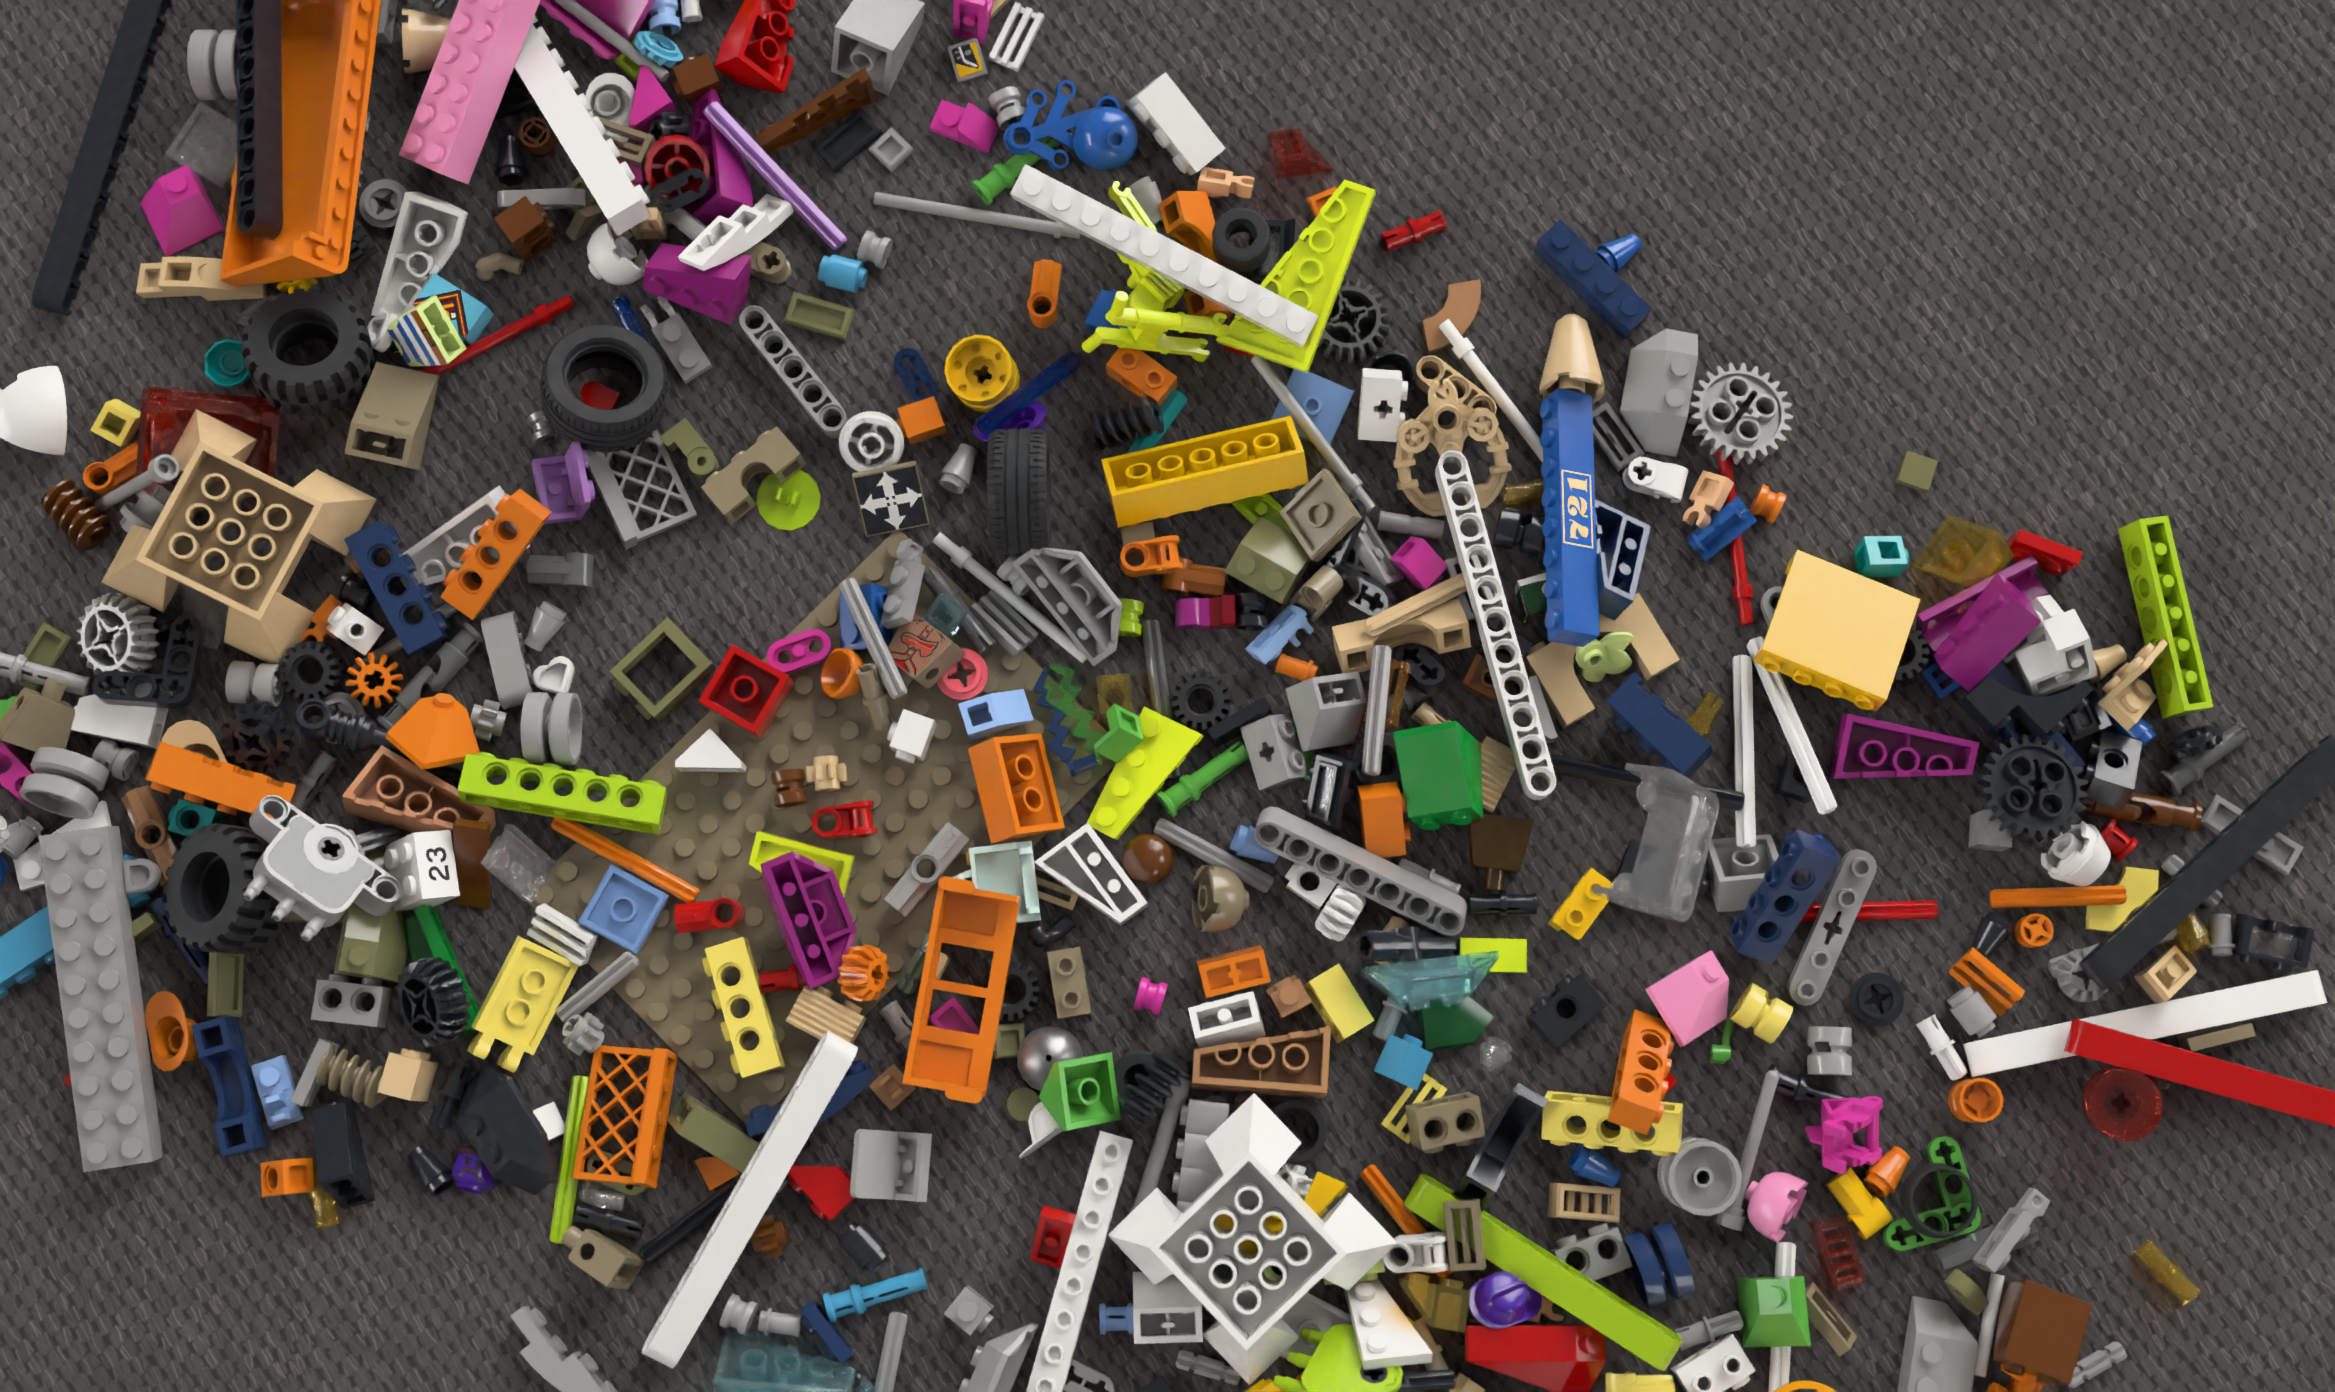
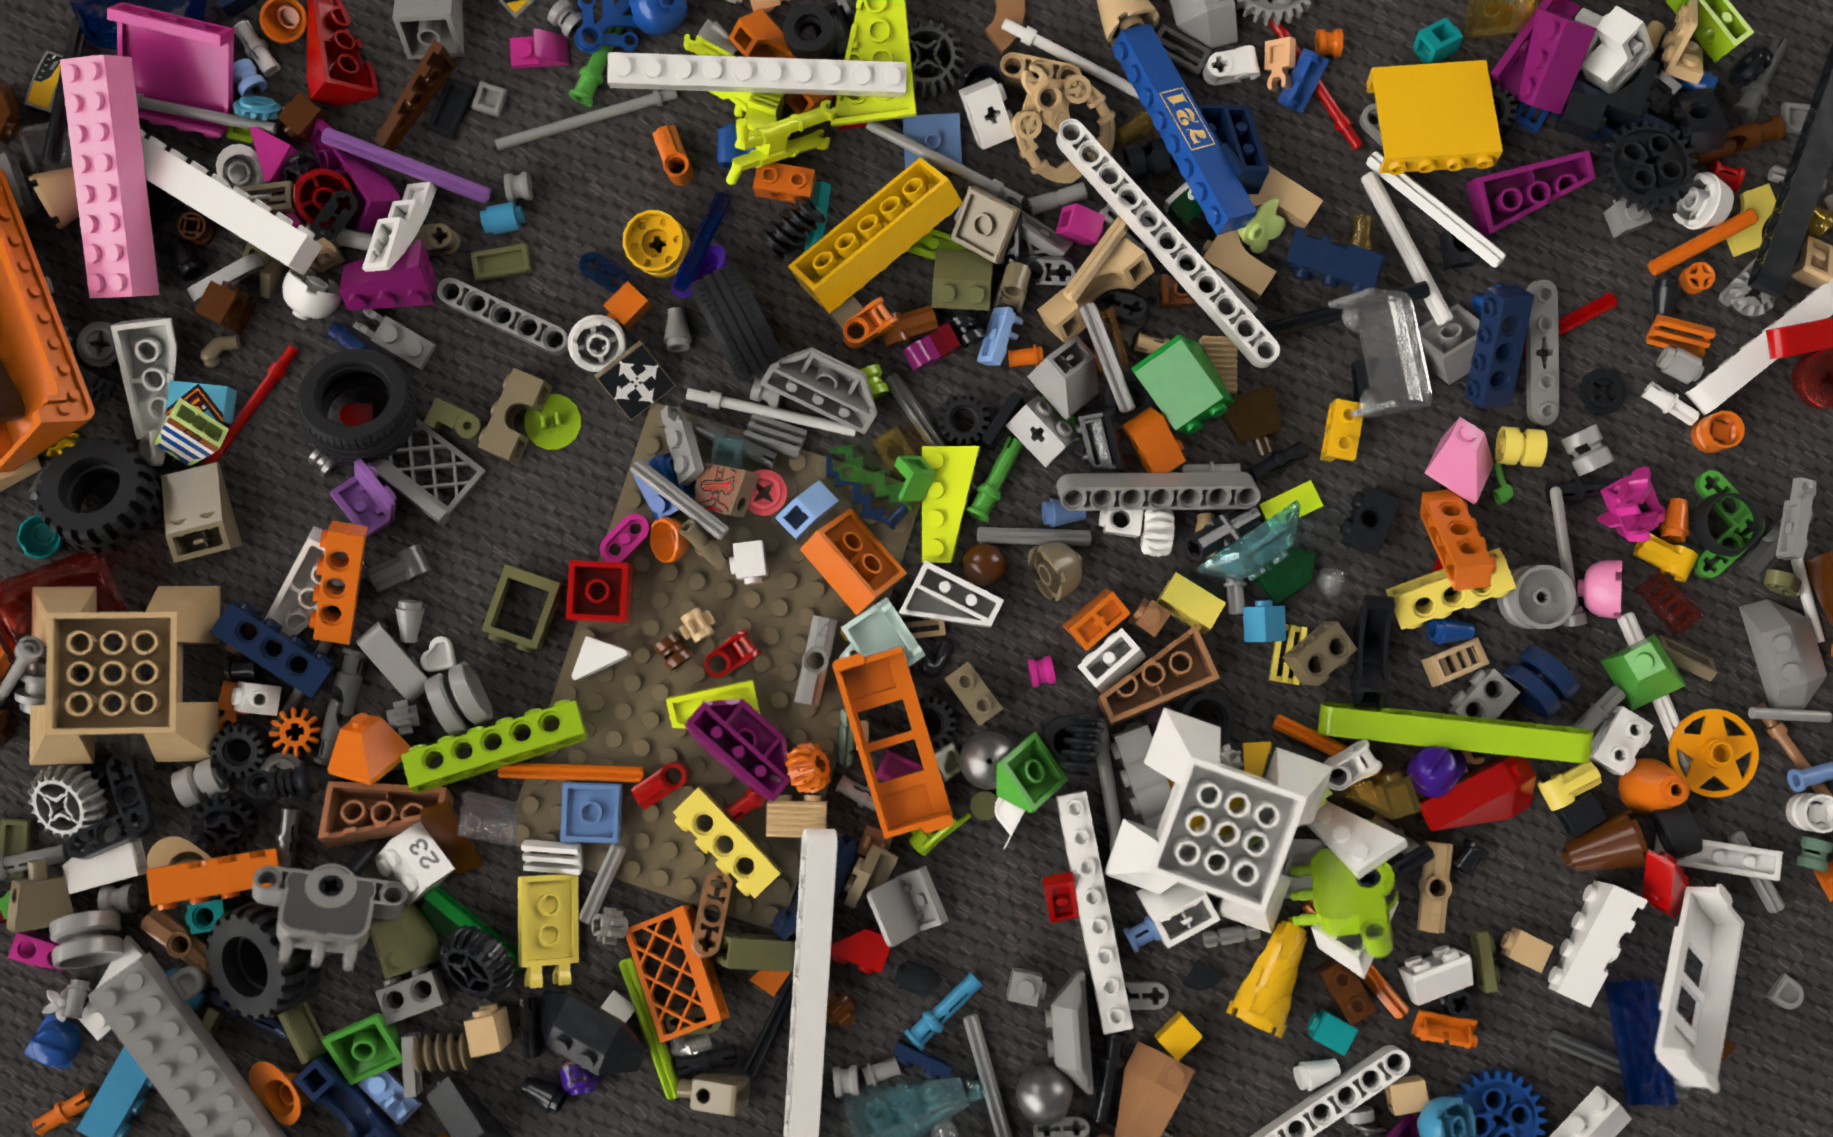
camera: 25 degrees left, 5 degrees up
dark tan tile [1444,1199,1486,1271] -> none
none -> bright green slope [322,1013,402,1086]
none -> medium nougat beam [691,871,732,958]
none -> dark tan bracket [844,844,898,908]
none -> lime plant [908,782,972,856]

